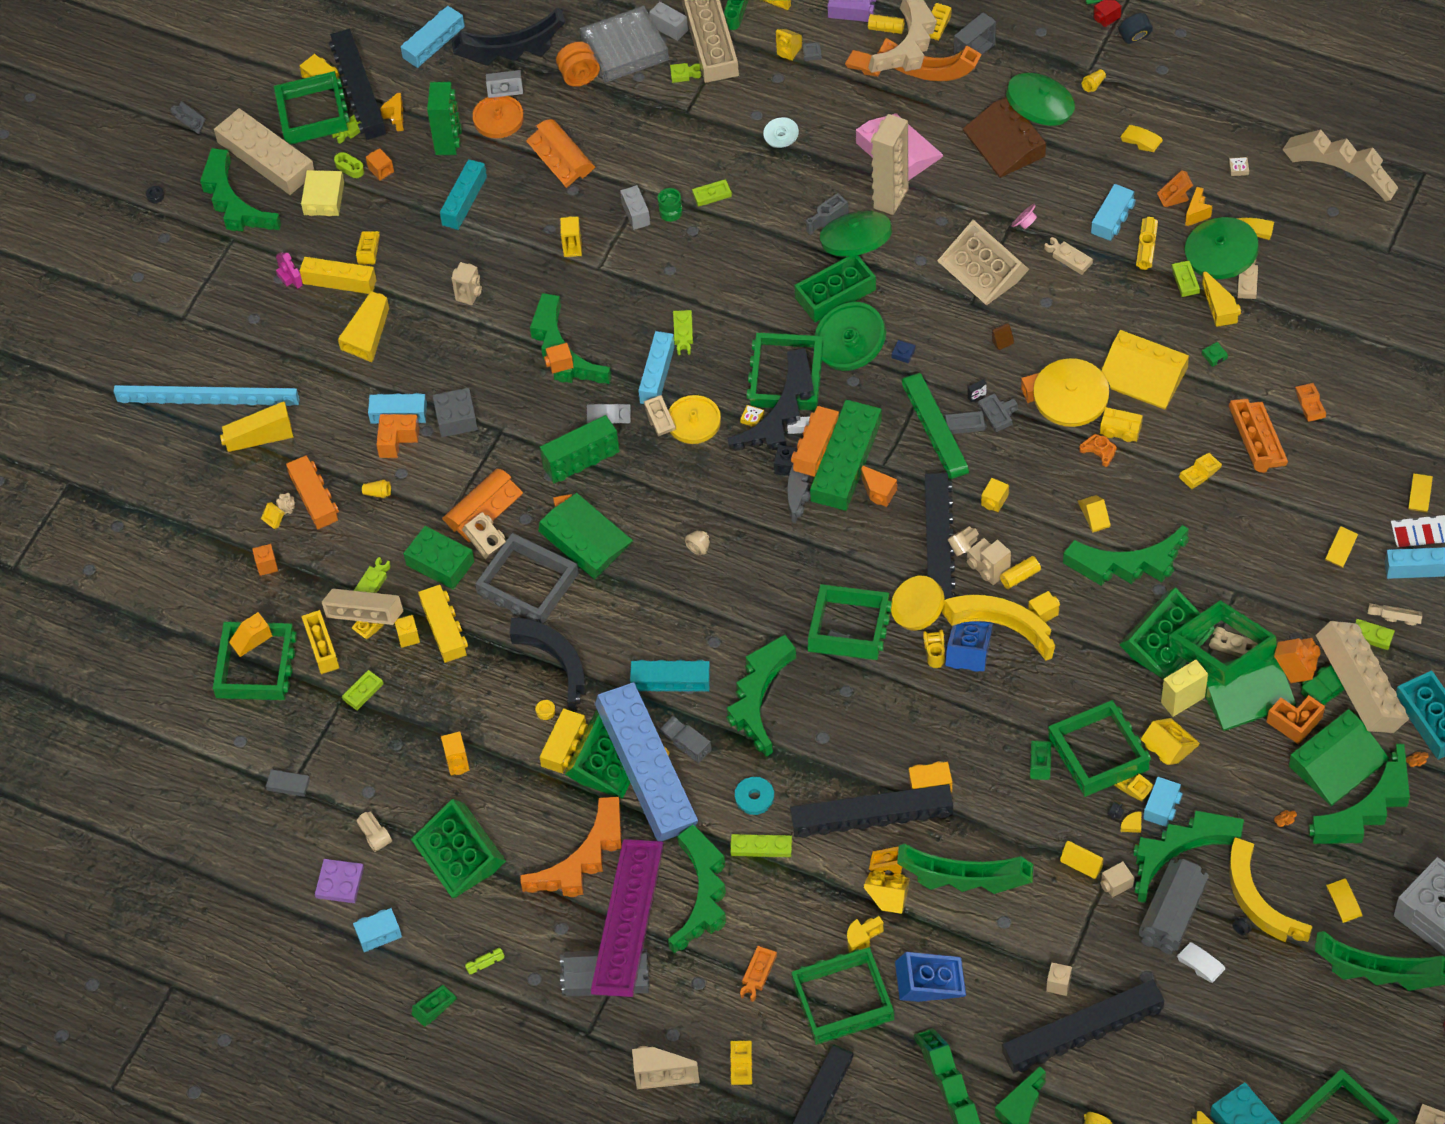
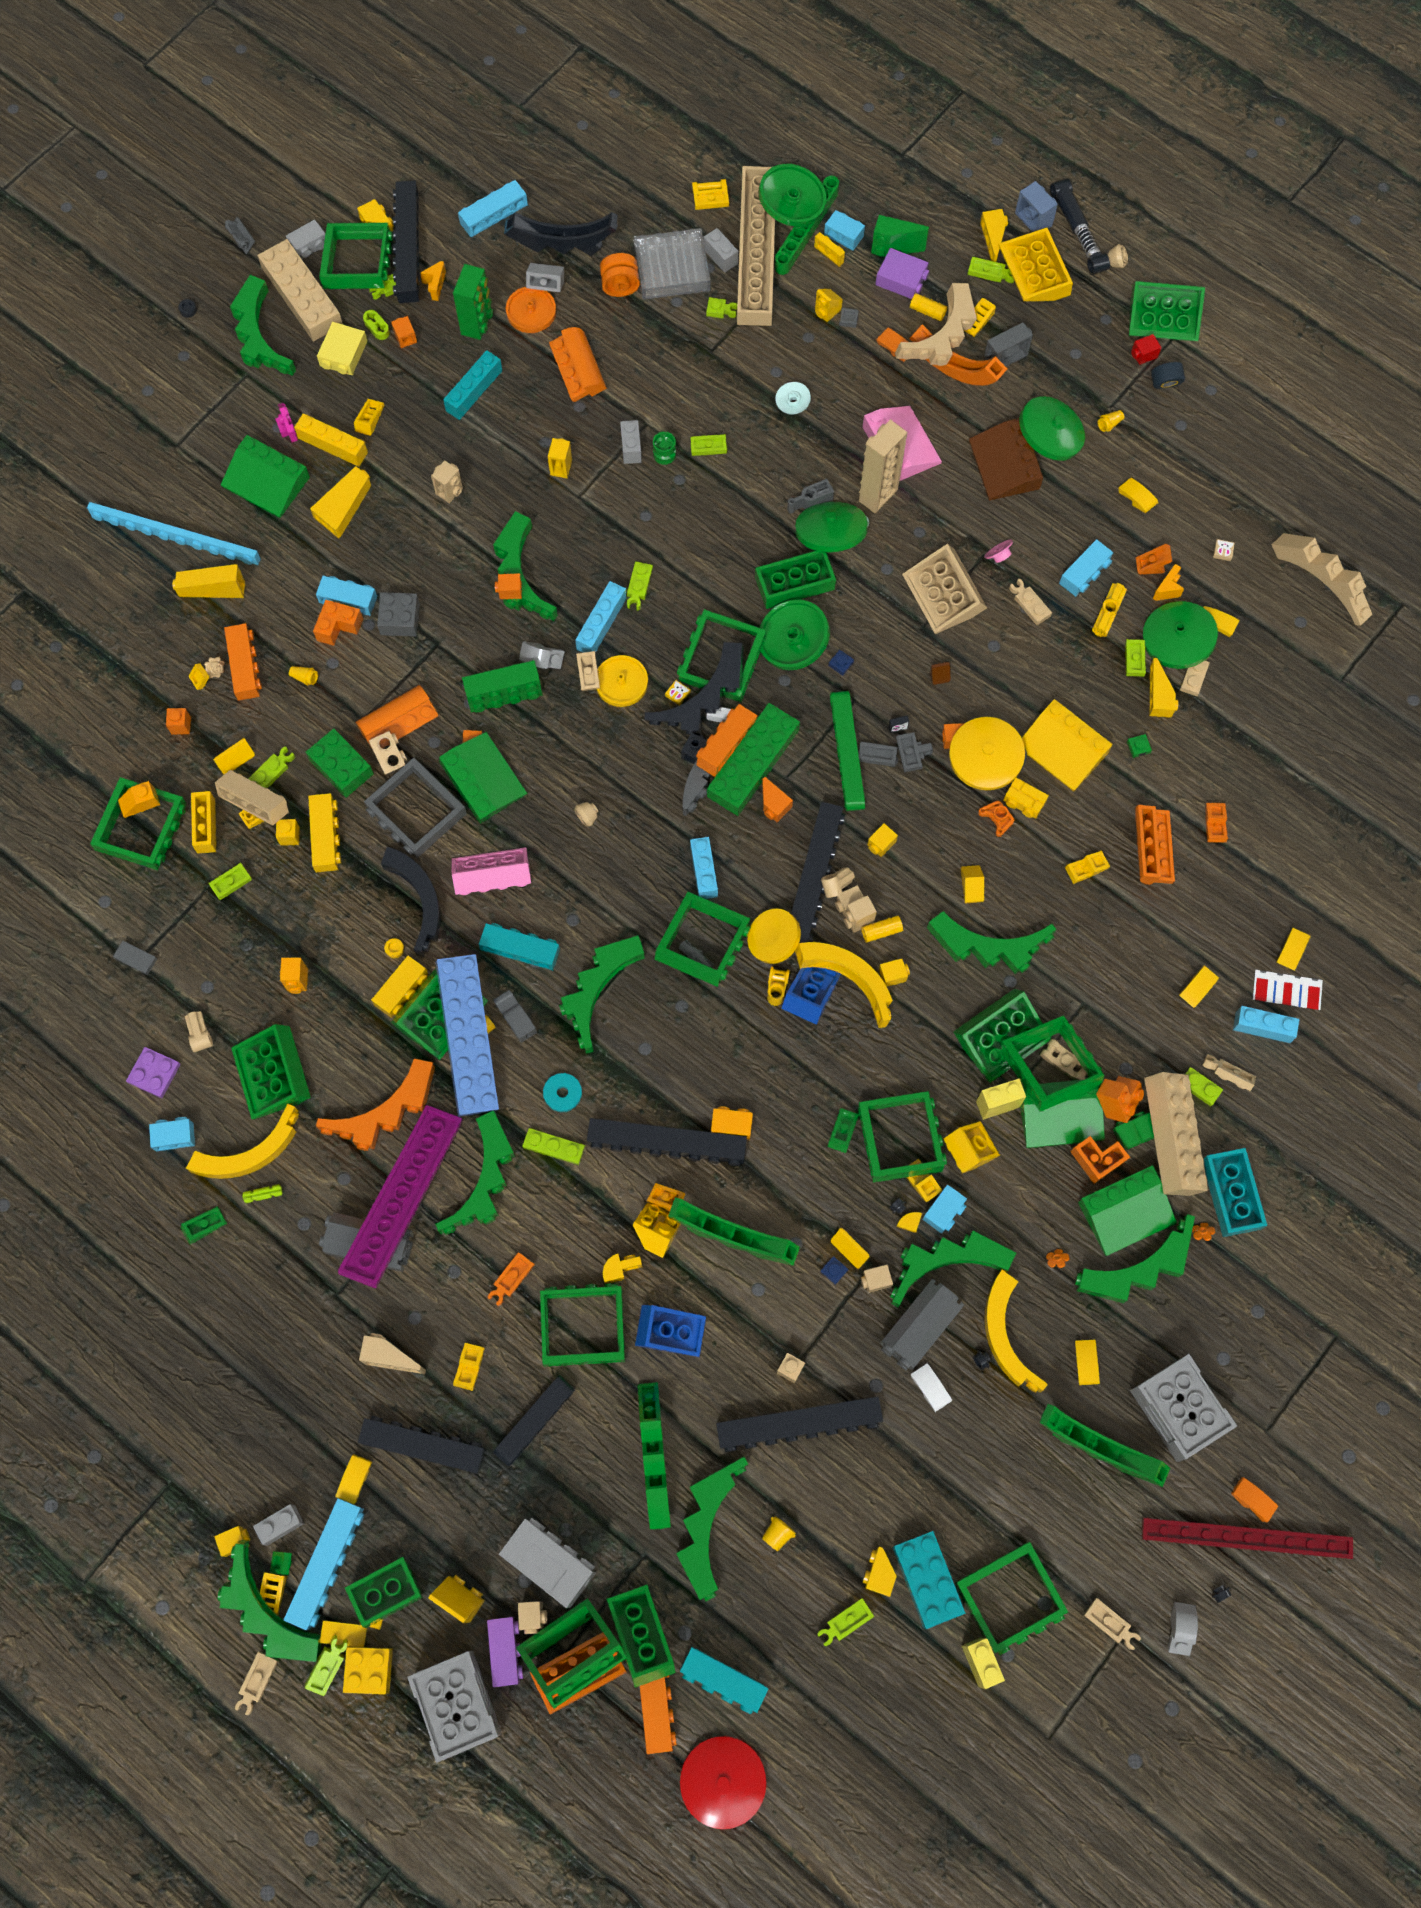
camera: 10 degrees right, 15 degrees up
none -> yellow arch [186,1104,299,1179]
none -> yellow slope [213,738,255,775]
none -> green slope [221,435,310,518]
none -> light grey brick [286,219,325,259]
none -> bright pink slope [452,848,531,895]
none -> medium azure brick [690,837,718,899]
none -> dark blue plate [820,1256,849,1285]

